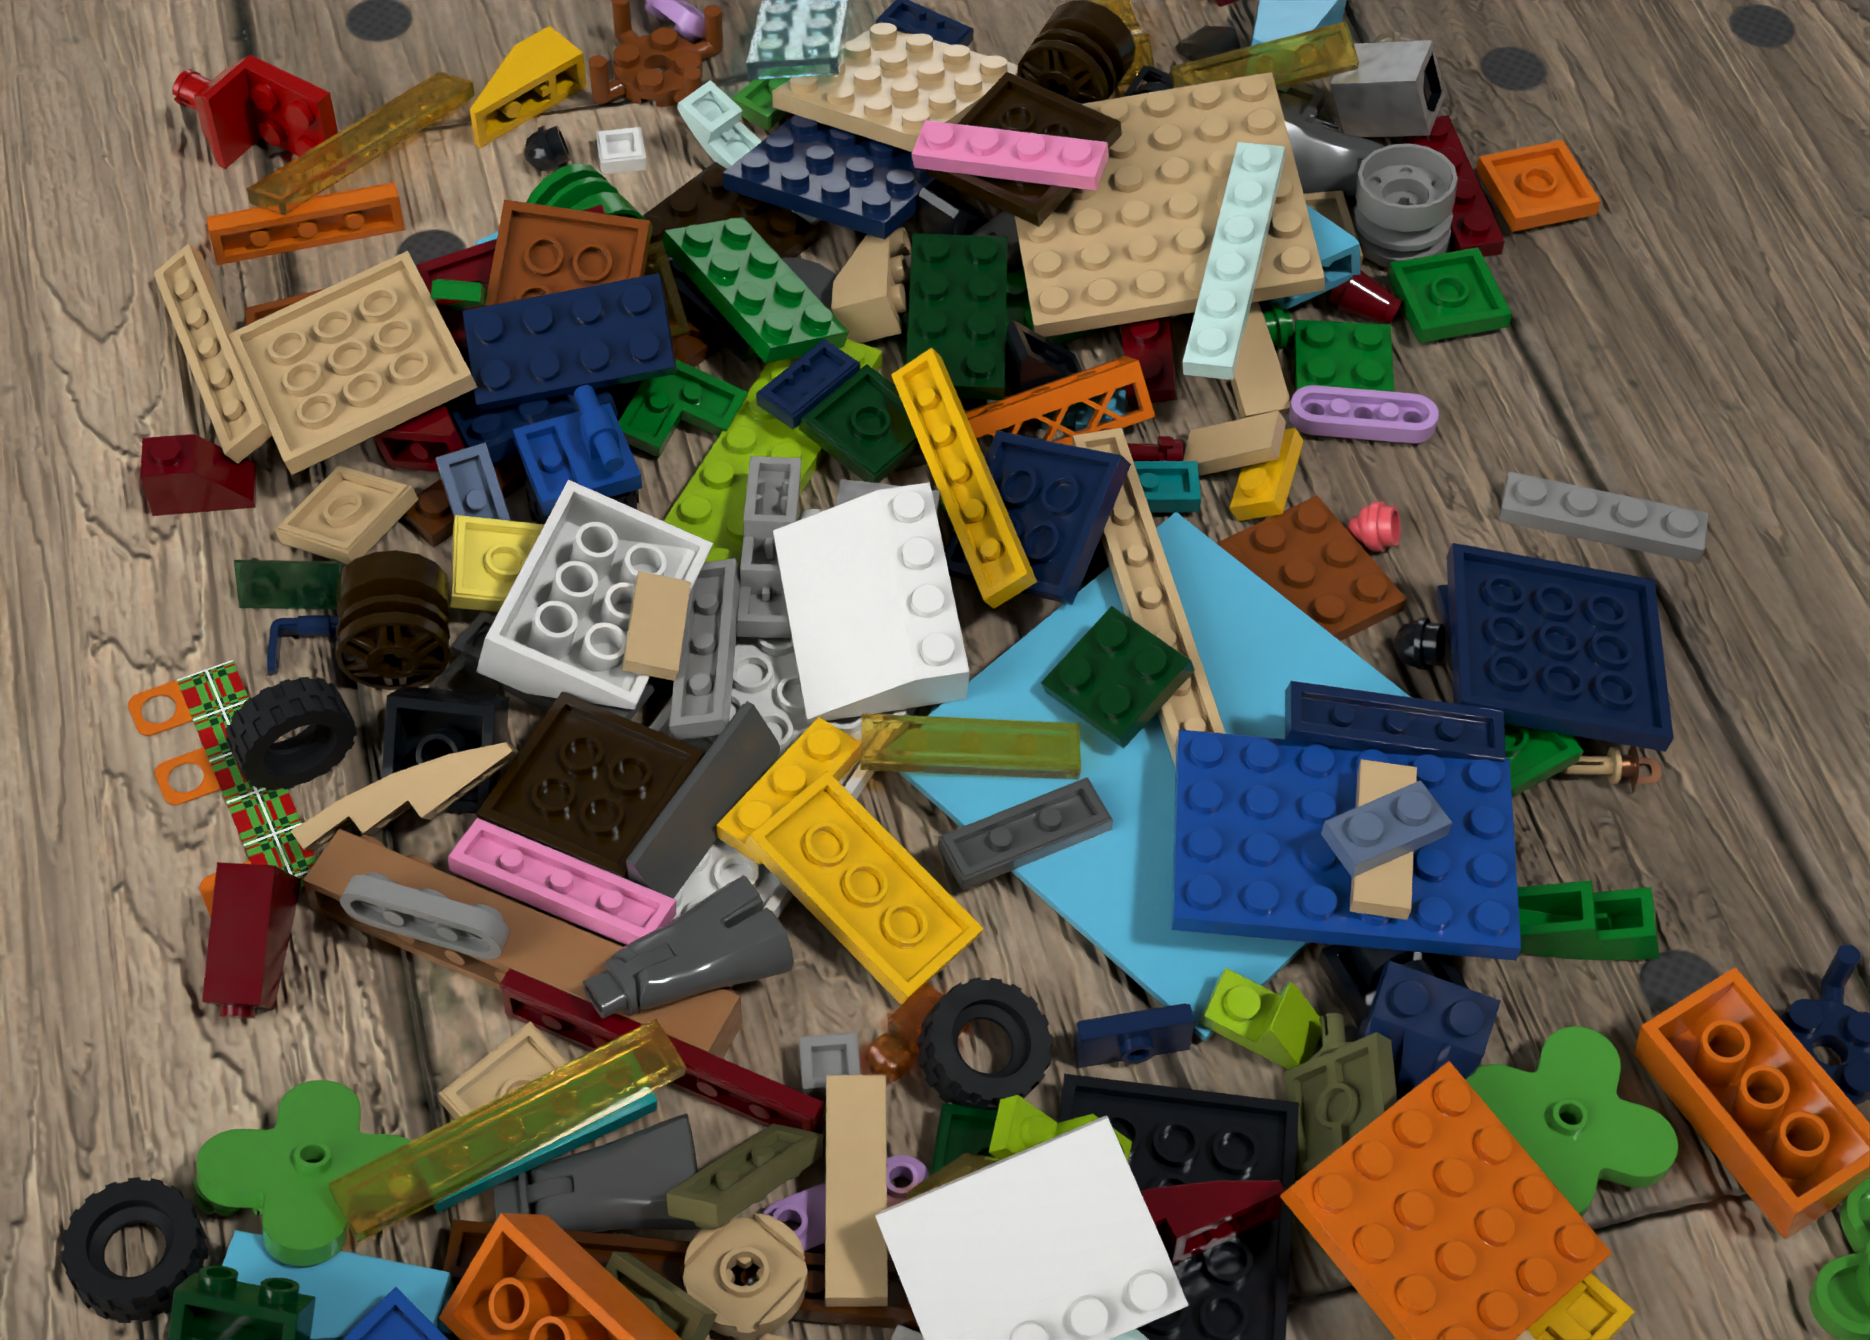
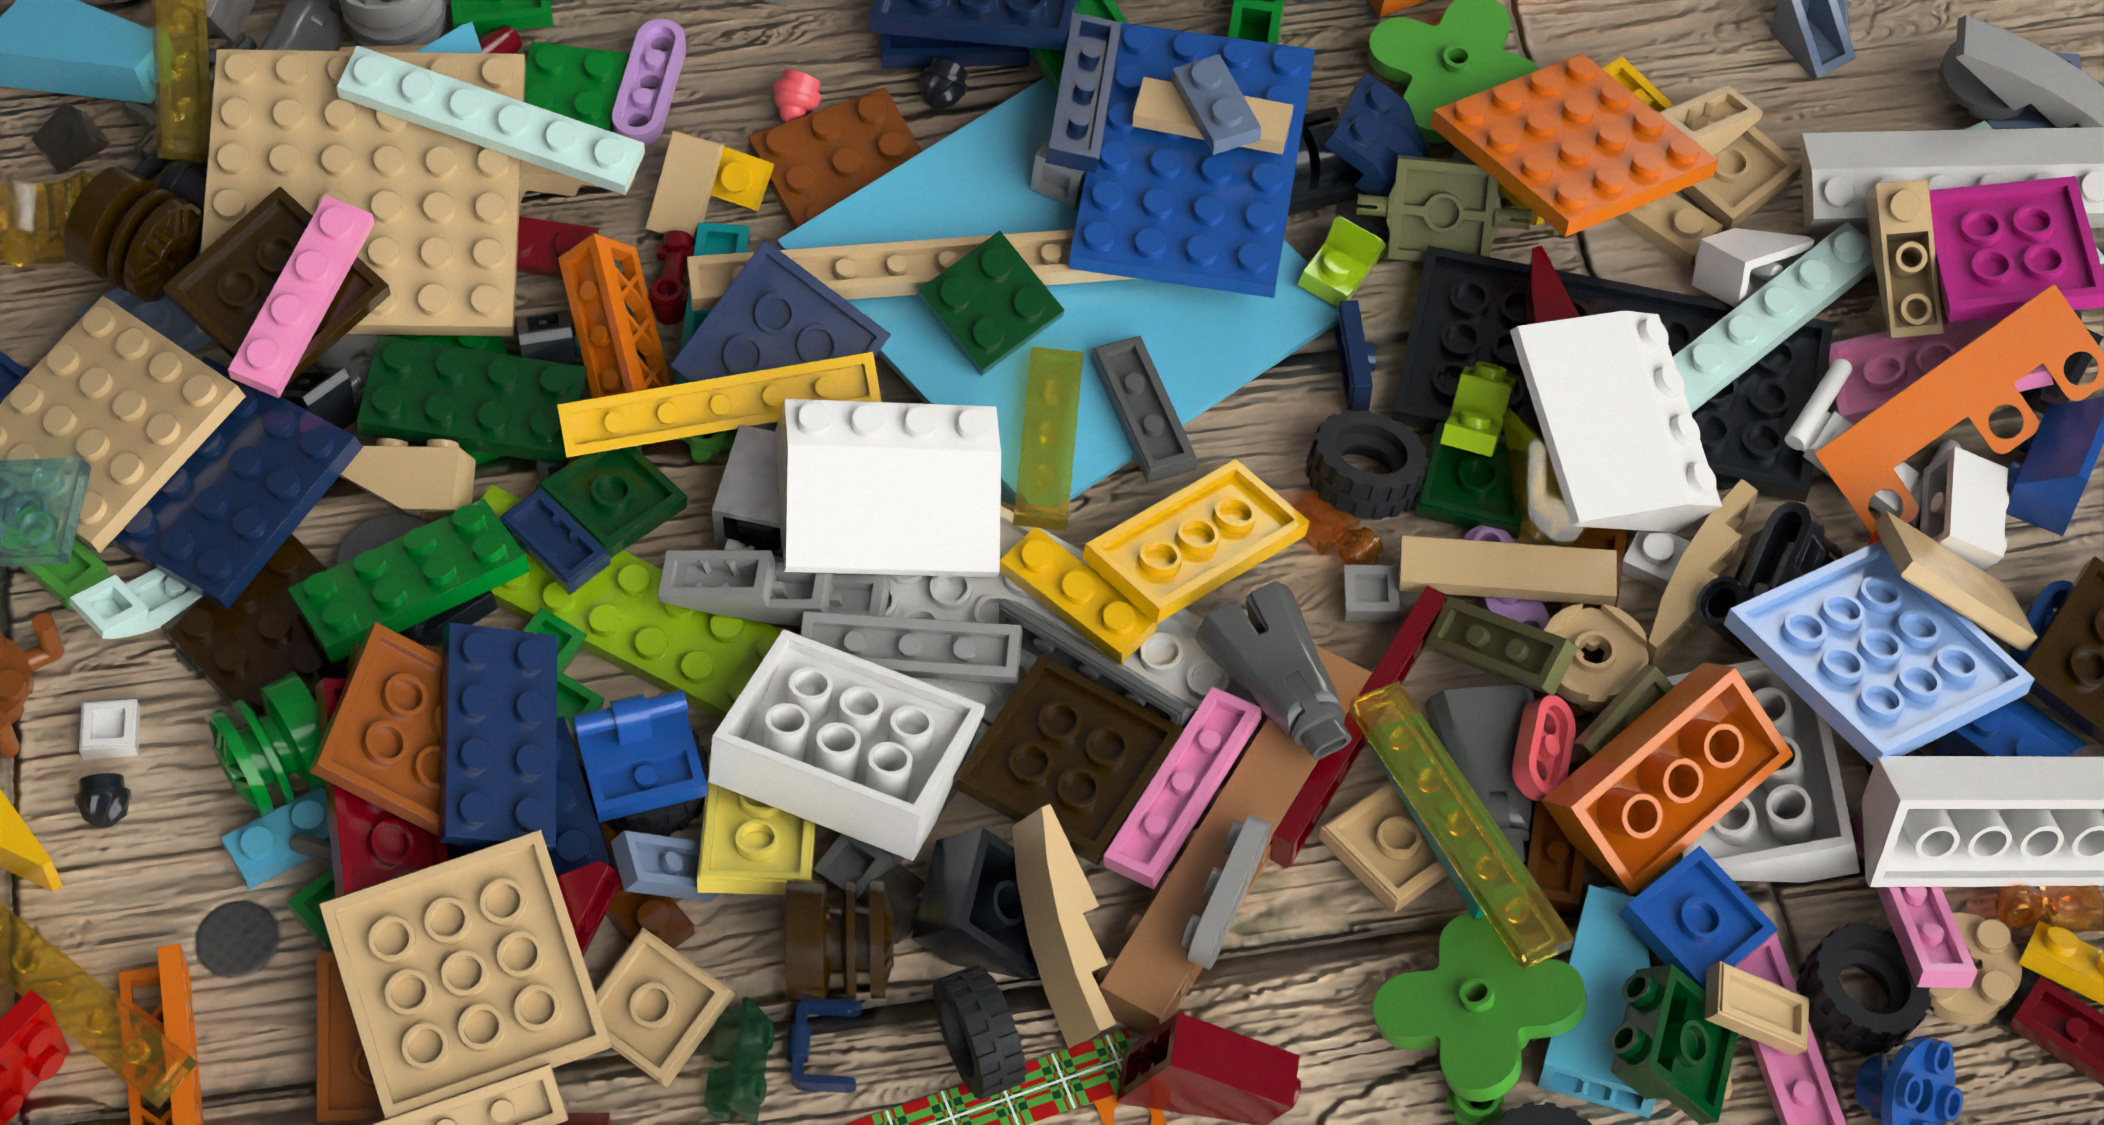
camera: 85 degrees left, 5 degrees up
green tile [431,279,487,312] -> none
tan tile [622,571,691,681] -> none
none -> coral plate [1512,695,1576,801]

